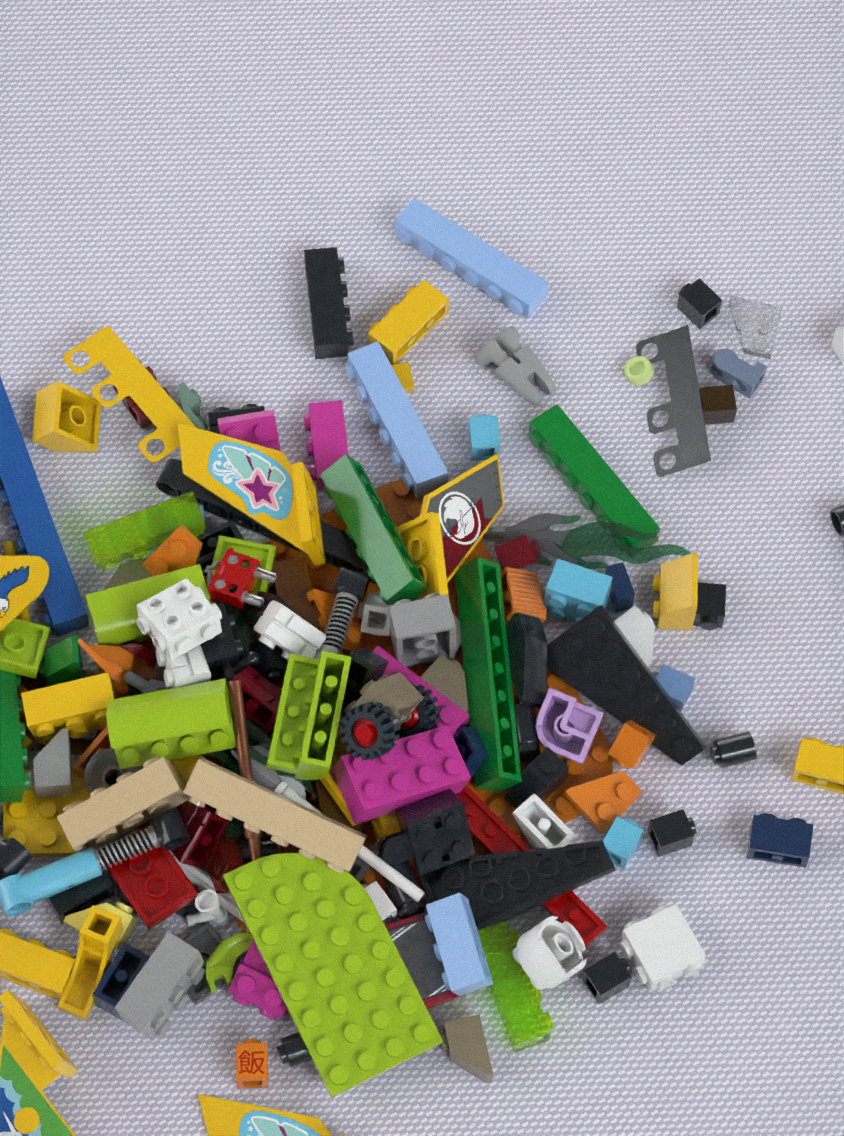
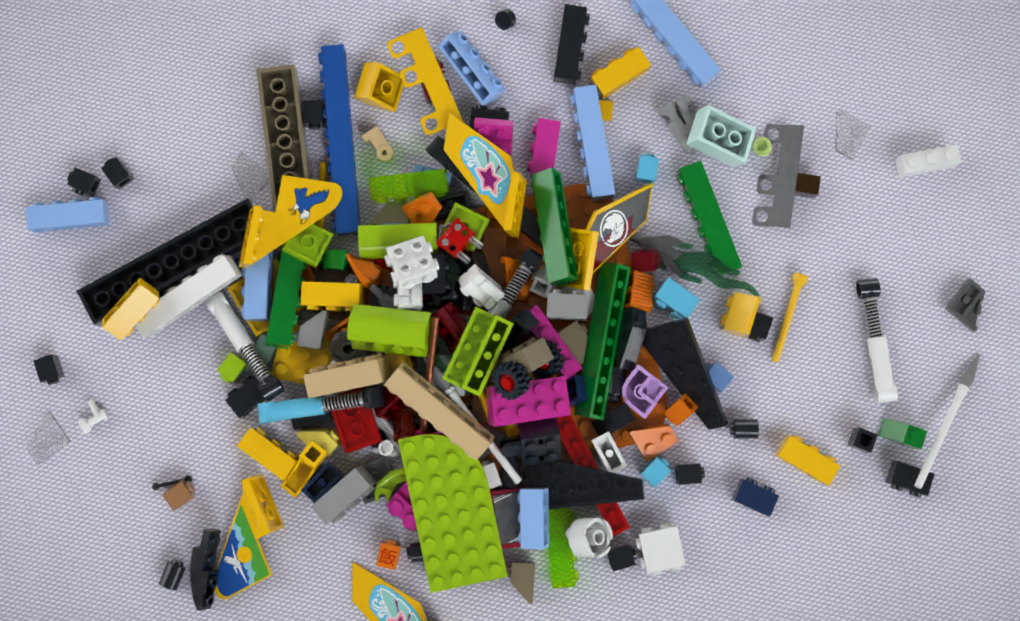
camera: 15 degrees right, 20 degrees up
sand green slope [179,382,208,430] -> none
dark blue piece [605,562,635,613] -> none
white slope [614,605,654,670] -> none
black brick [677,278,722,329] -> none
sand blue leg [711,349,767,399] -> none
none -> tan leg [361,126,394,163]
none -> light blue brick [438,31,506,106]
none -> black wheel [495,9,516,30]
none -> light aqua brick [687,105,756,168]
none -> yellow piece [772,273,808,363]

